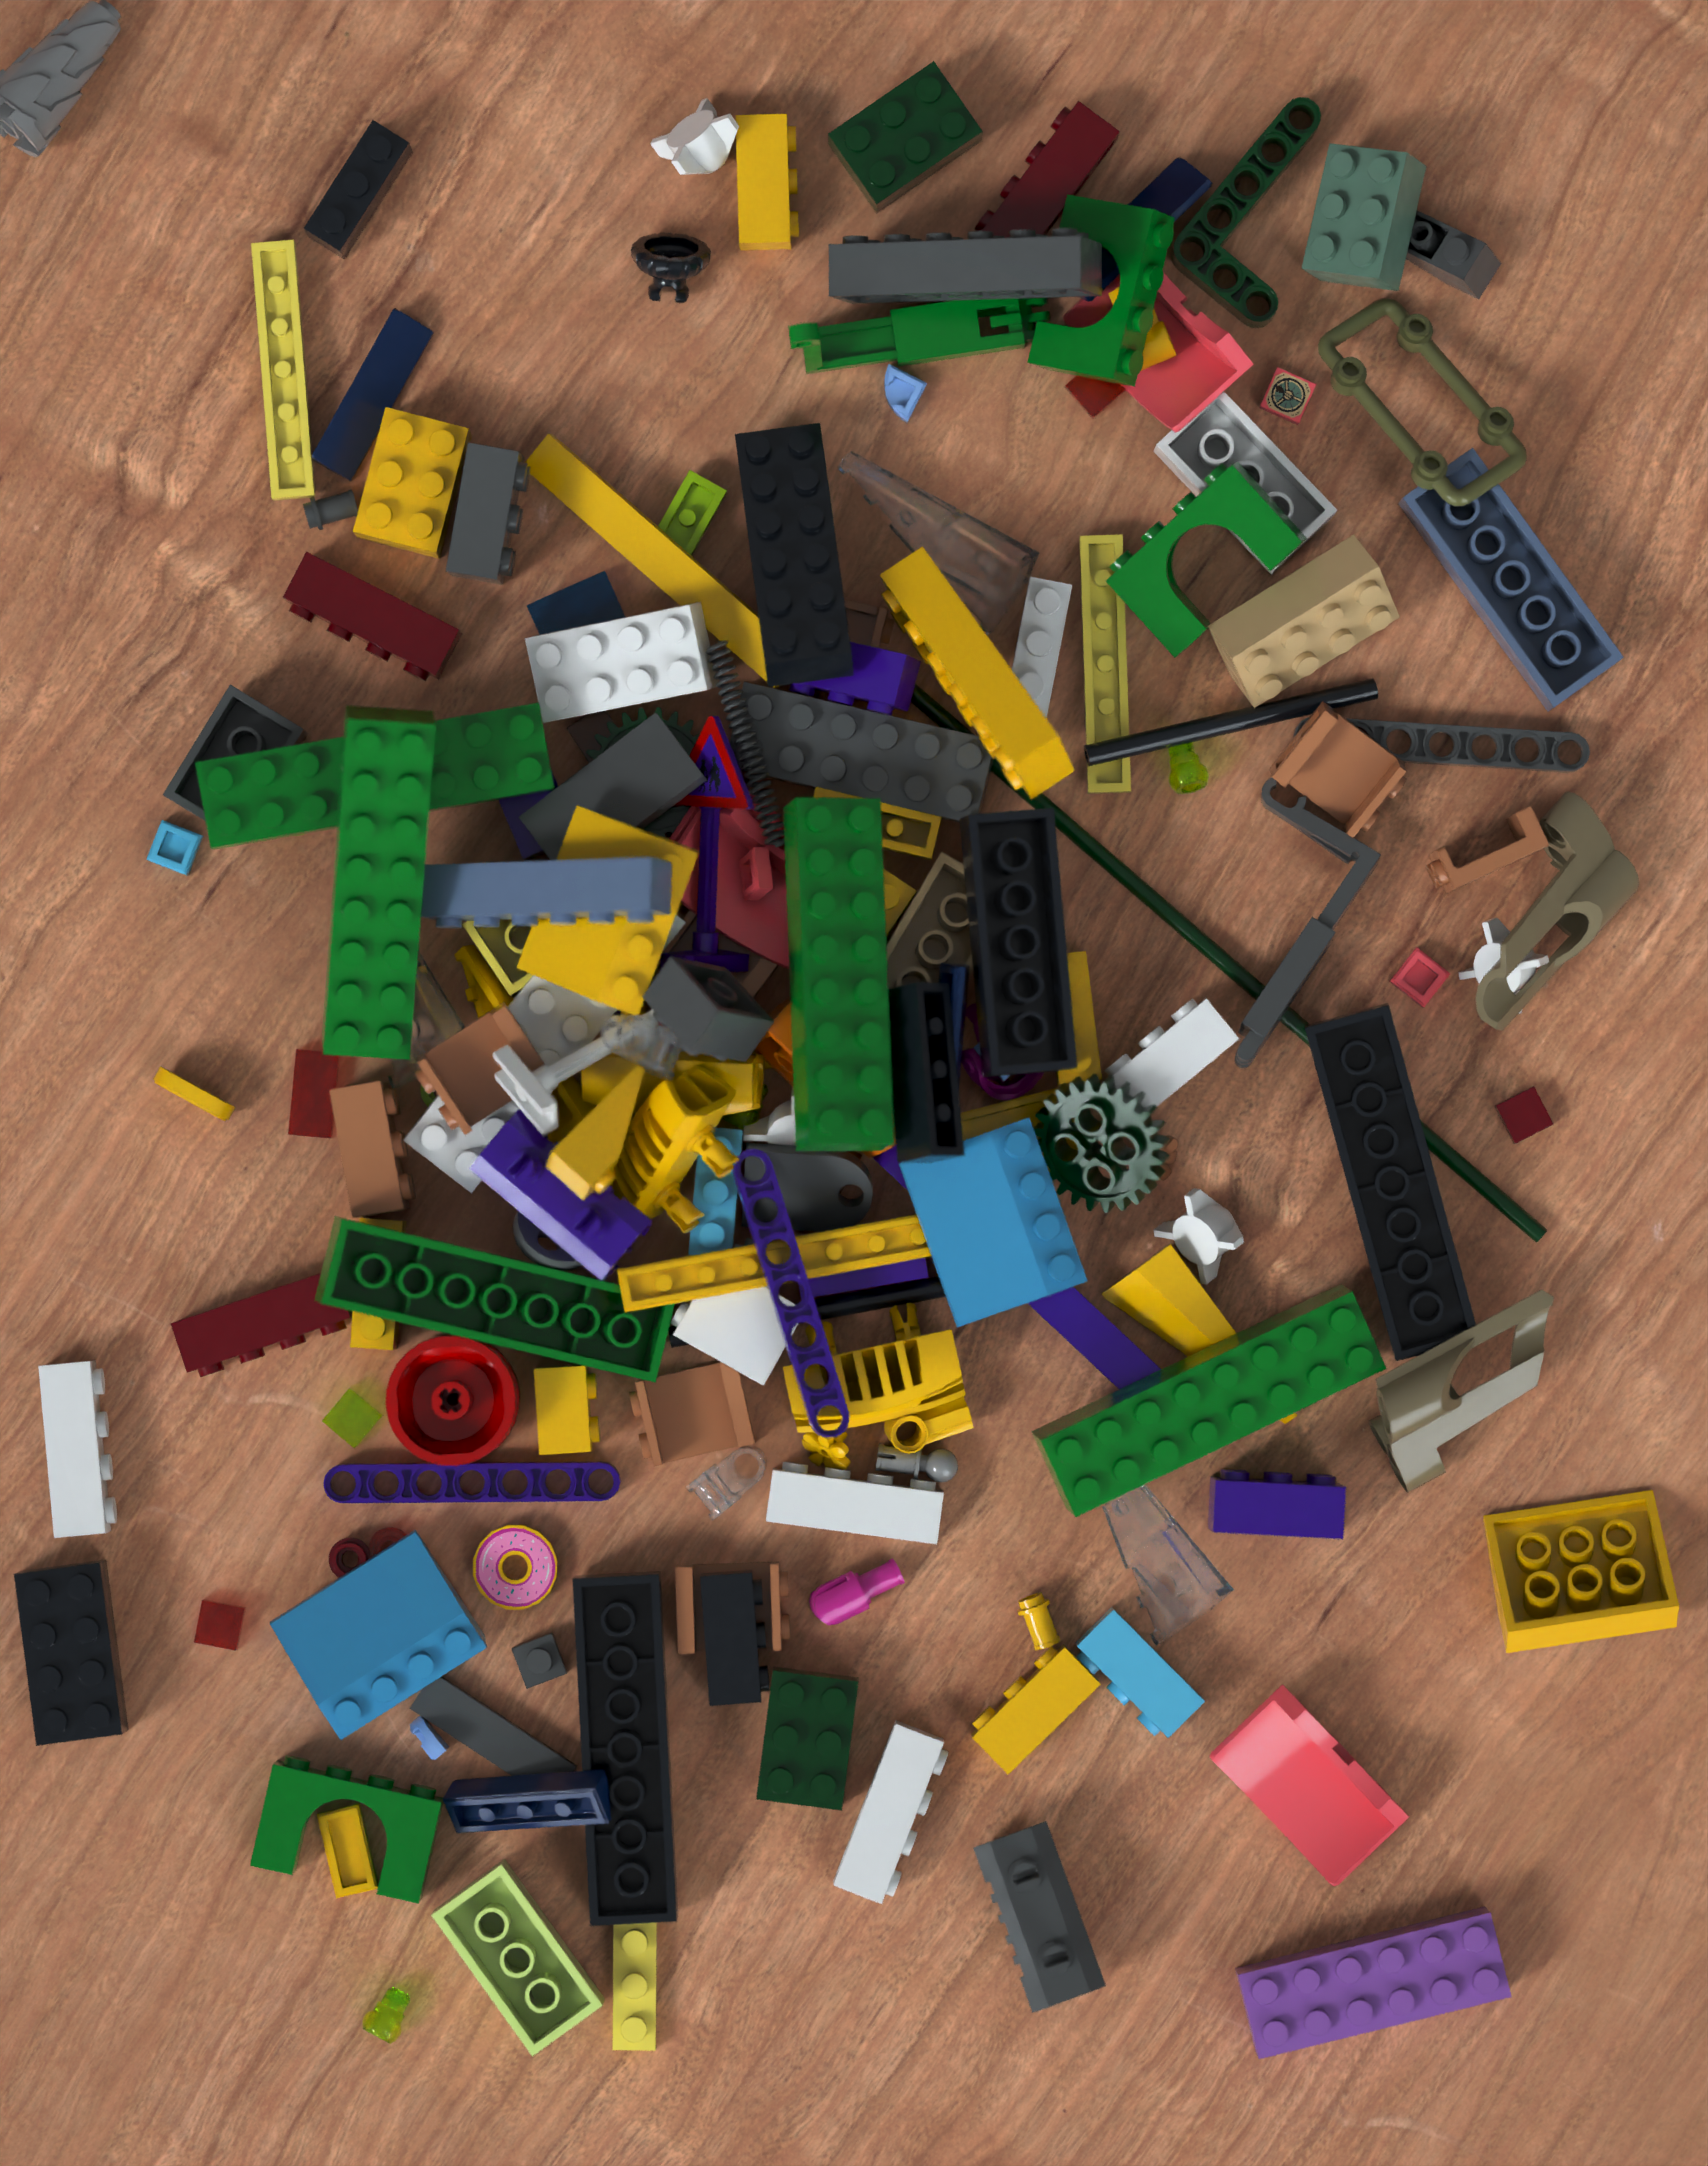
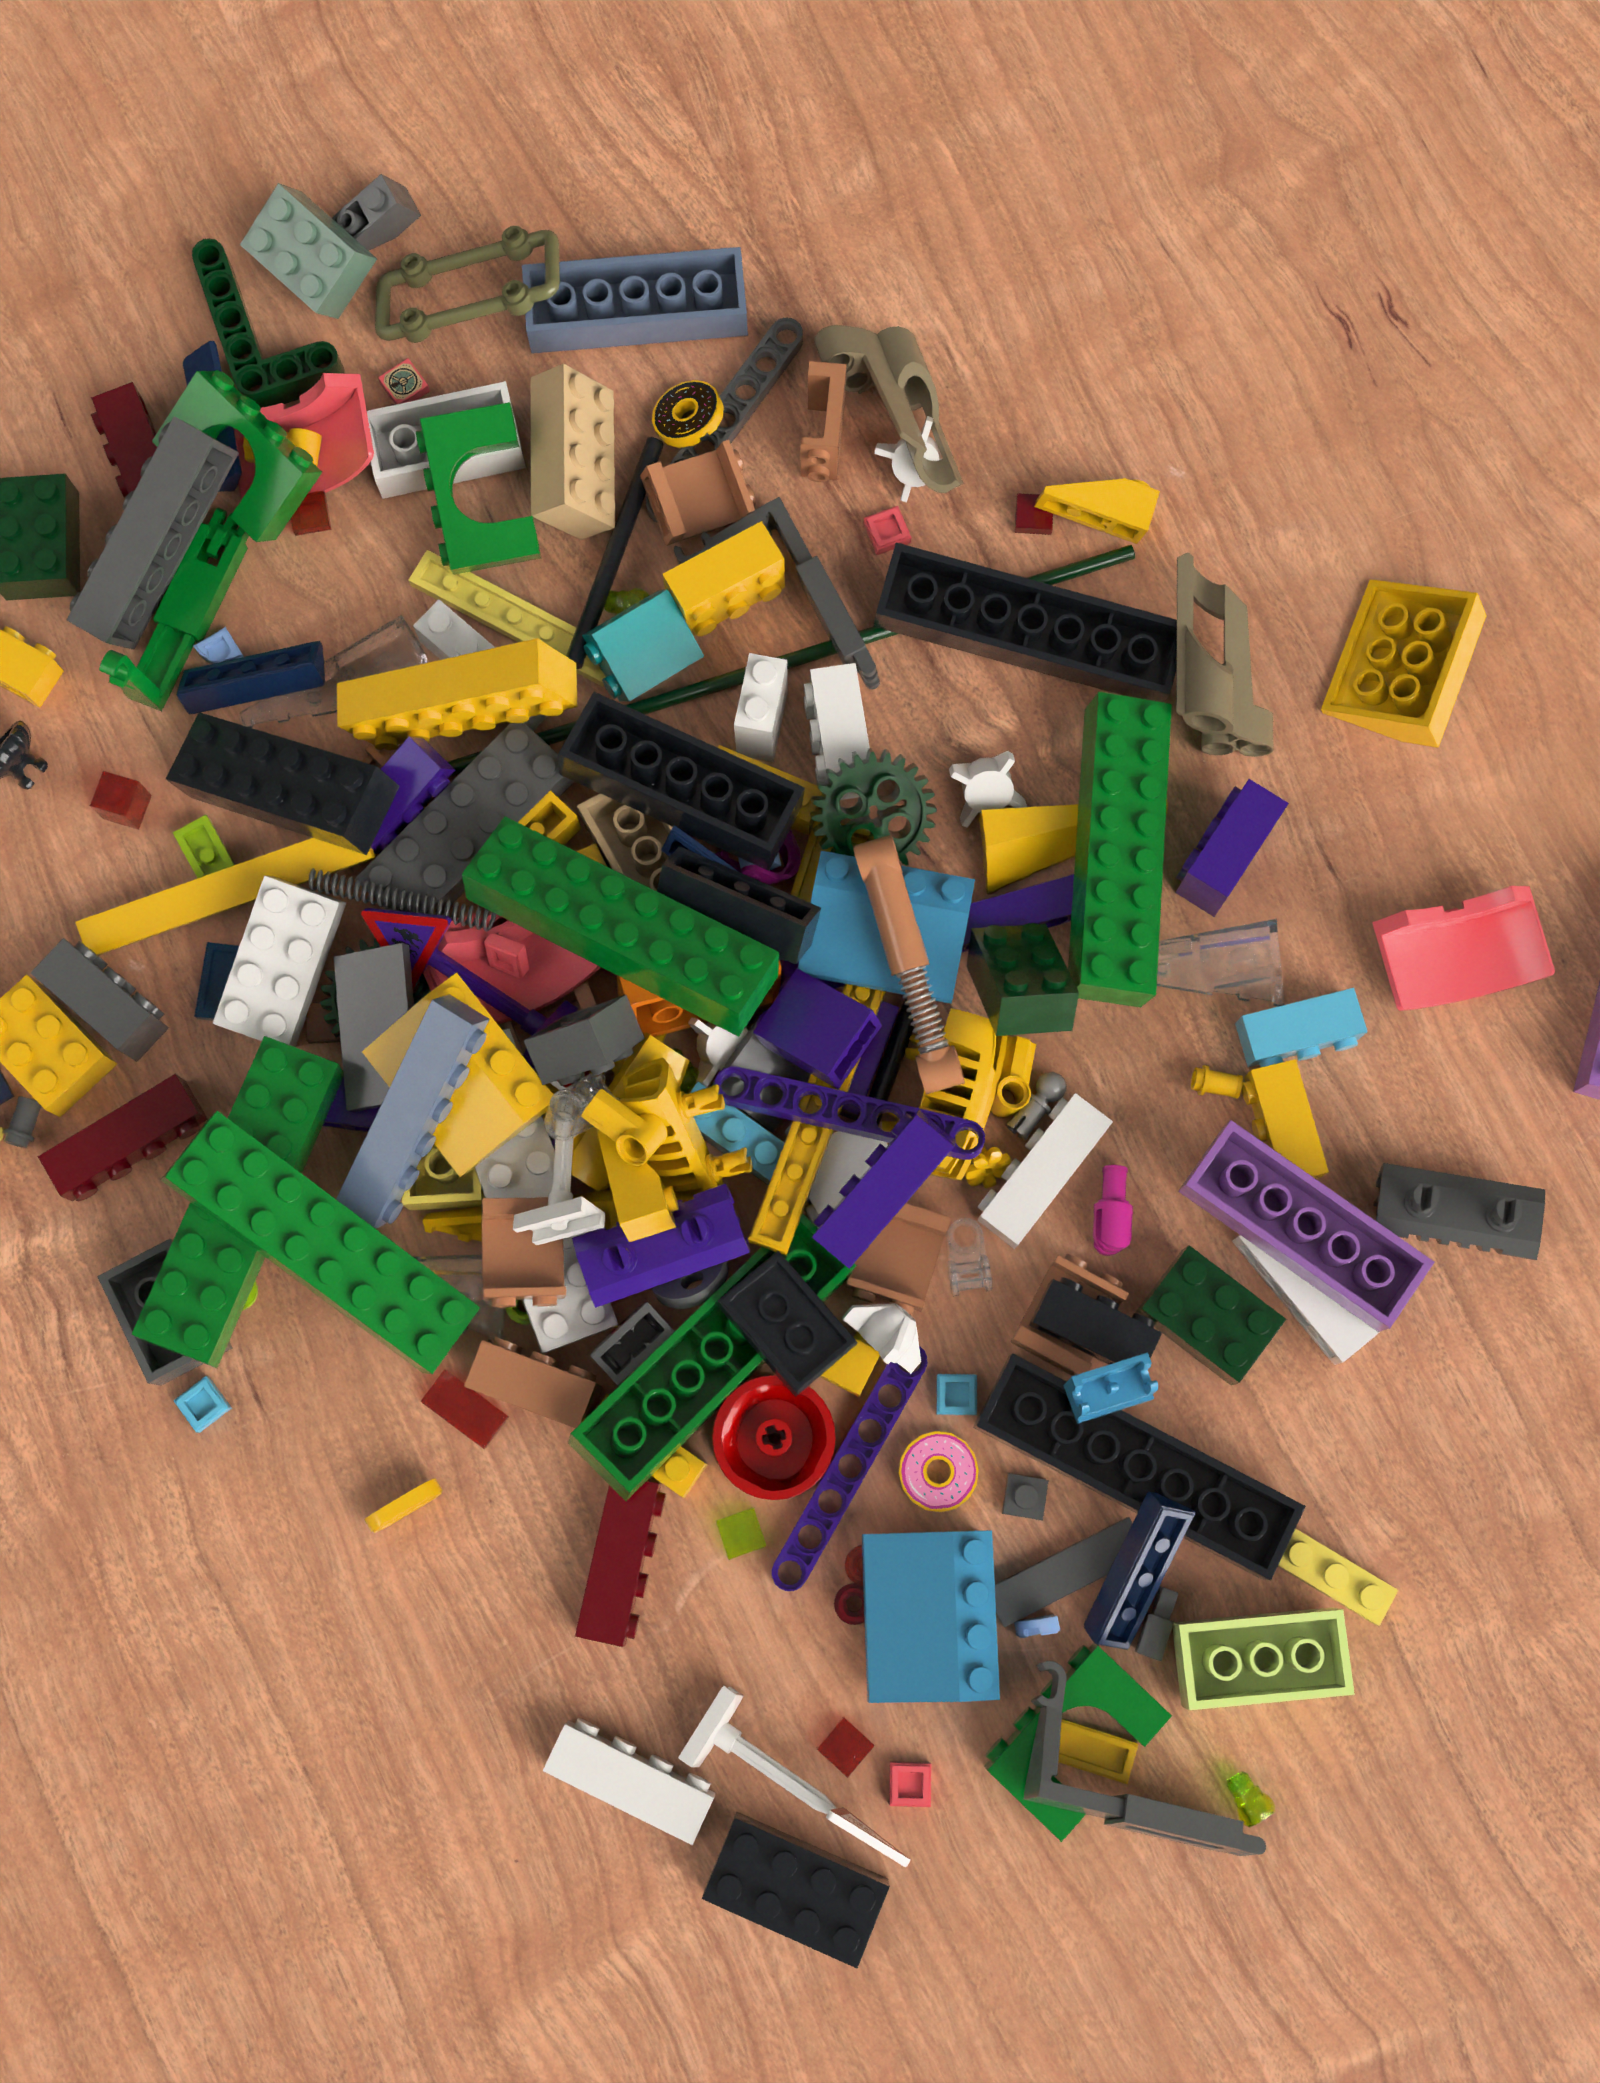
camera: 60 degrees left, 10 degrees down
none -> clear red brick [90,771,152,830]
none -> dark blue slope [176,641,325,714]
none -> yellow piece [581,1088,668,1166]
none -> teal brick [582,589,704,702]
none -> dark grey torso [590,1302,675,1385]
none -> tile [651,380,724,448]
none -> yellow brick [662,521,785,637]
none -> white piece [678,1686,910,1867]
none -> black tile [716,1251,858,1397]
none -> white brick [734,653,788,762]
none -> dark purple brick [753,968,882,1090]
none -> dark purple brick [812,1110,956,1269]
none -> white piece [842,1303,921,1373]
none -> nougat piece [853,835,965,1094]
none -> coral tile [889,1761,931,1807]
none -> medium azure tile [936,1374,977,1415]
none -> dark green brick [966,923,1079,1036]
none -> dark grey hinge [1023,1661,1266,1856]
none -> yellow slope [1034,478,1160,544]
none -> dark azure hinge [1063,1352,1158,1424]
none -> dark grey bar [1135,1586,1178,1661]
none -> medium lavender brick [1178,1120,1434,1332]

